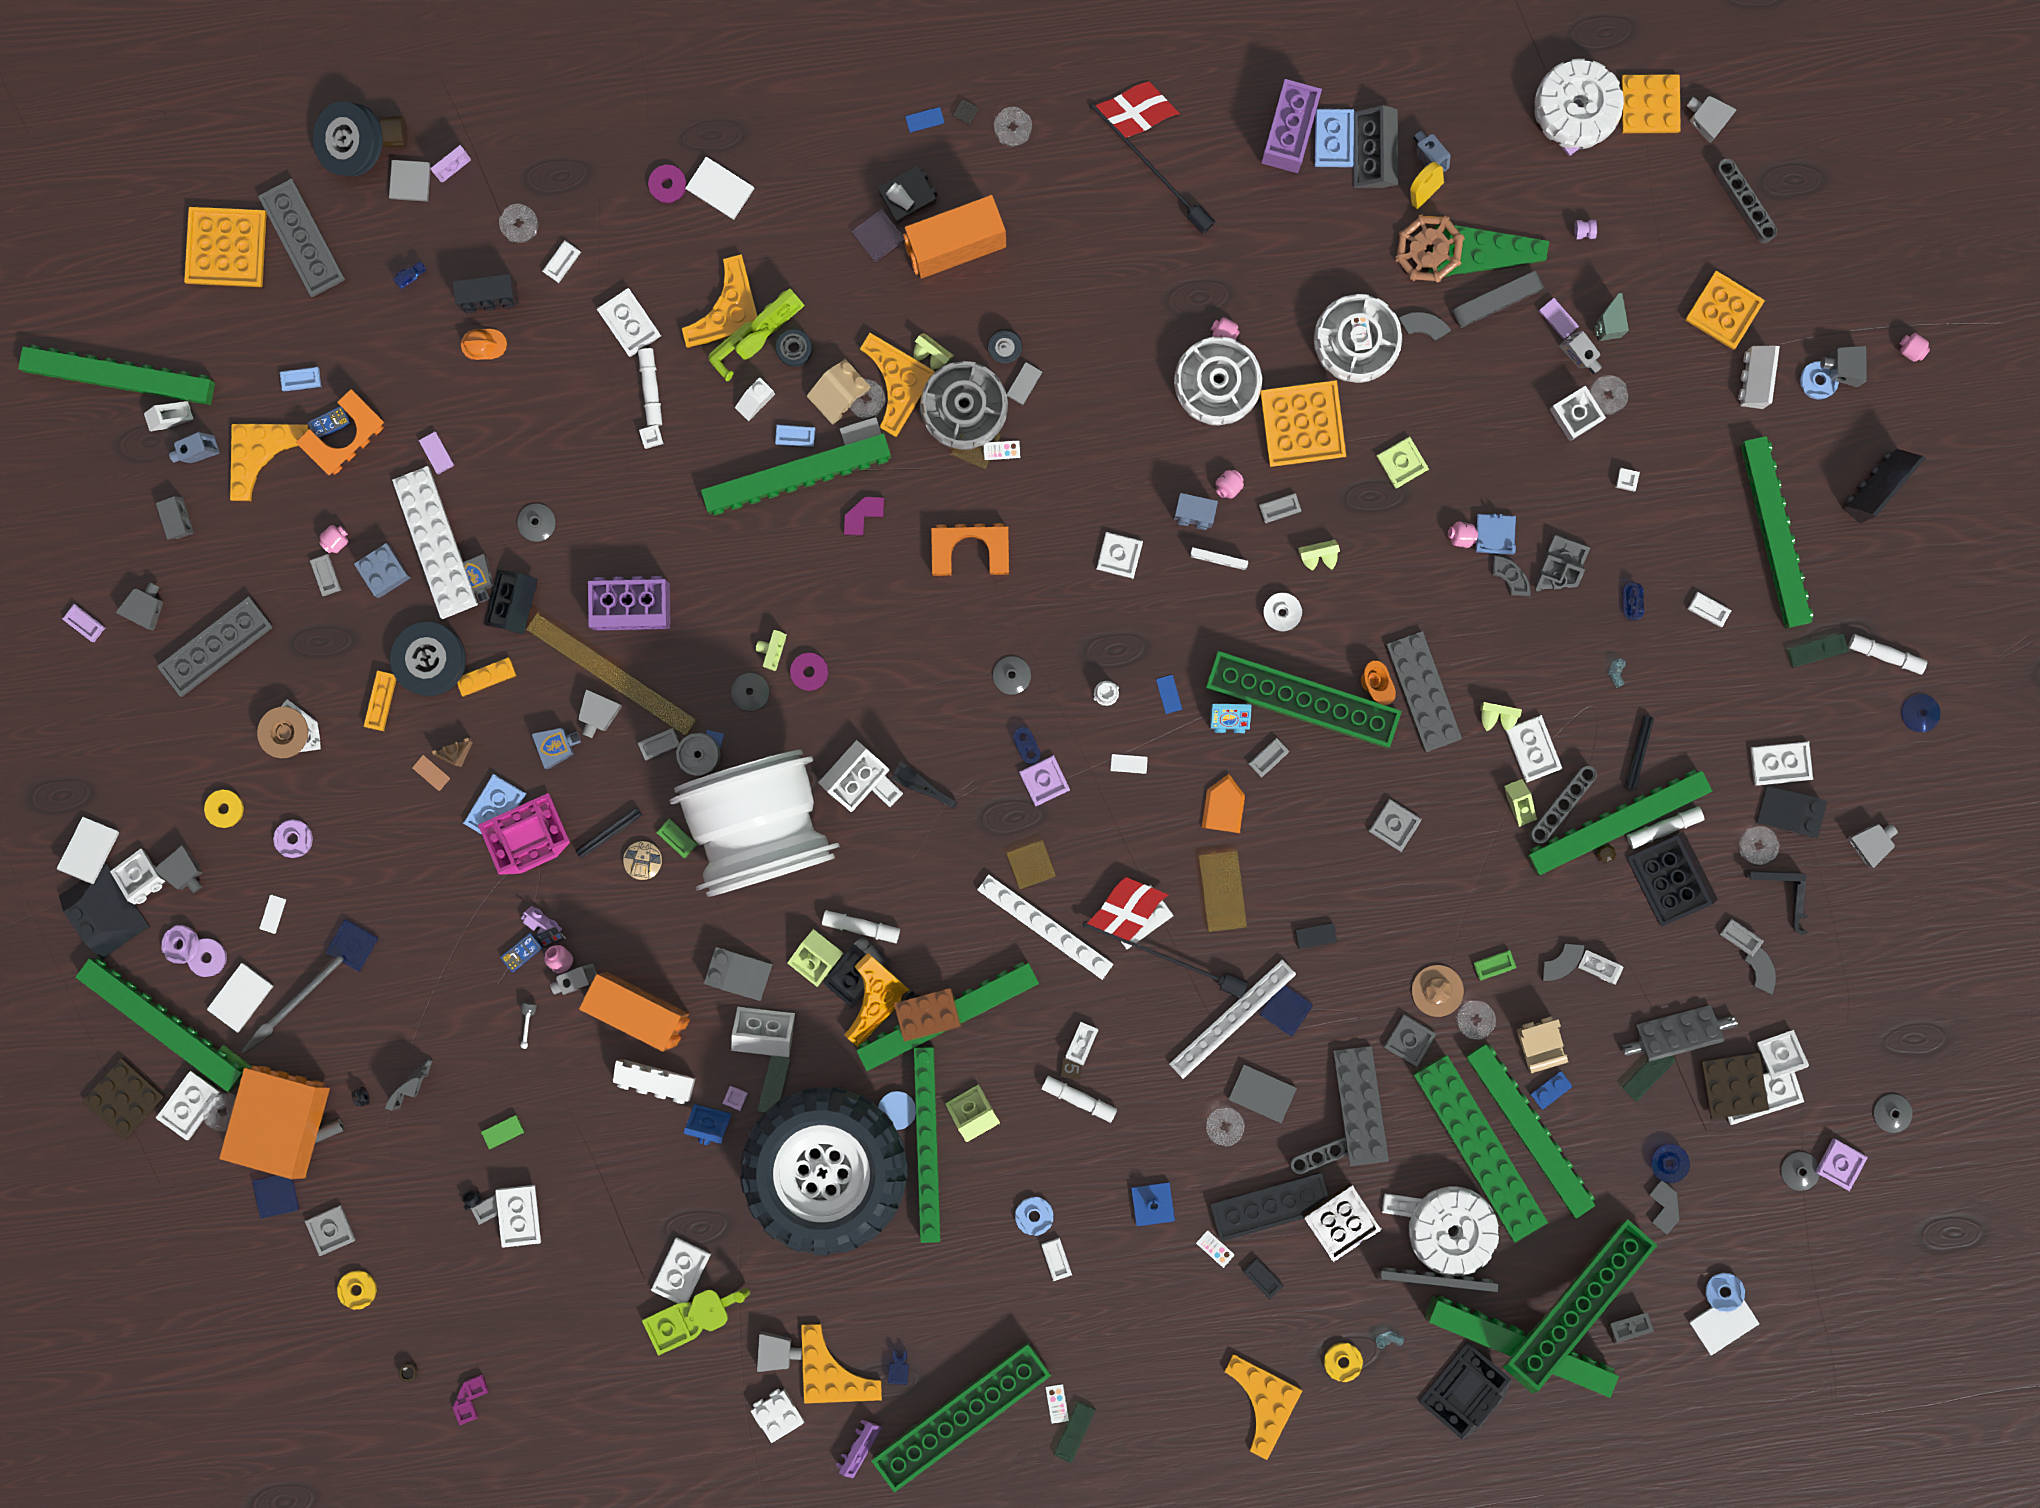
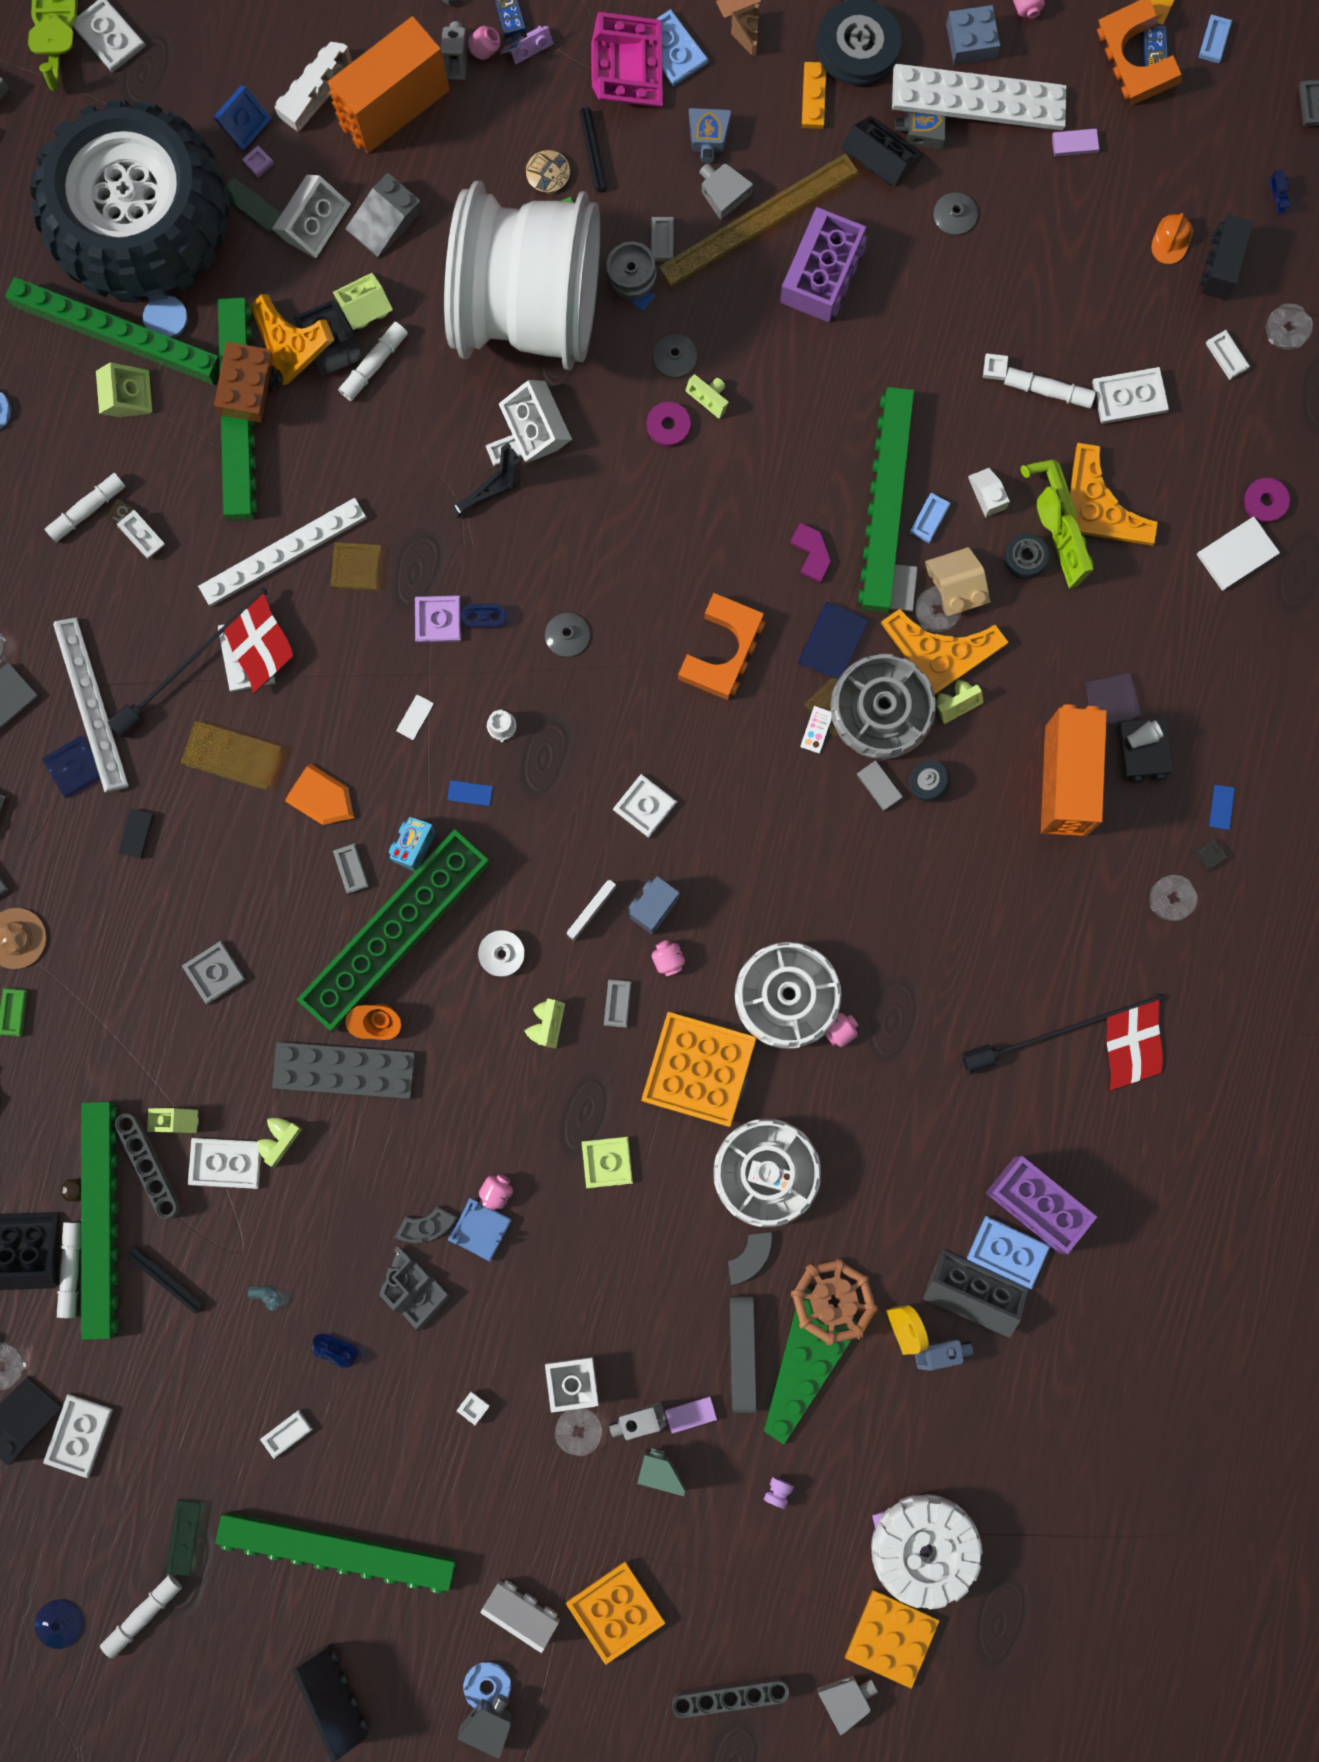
camera: 115 degrees right, 5 degrees down
none -> clear blue piece [798,602,868,680]

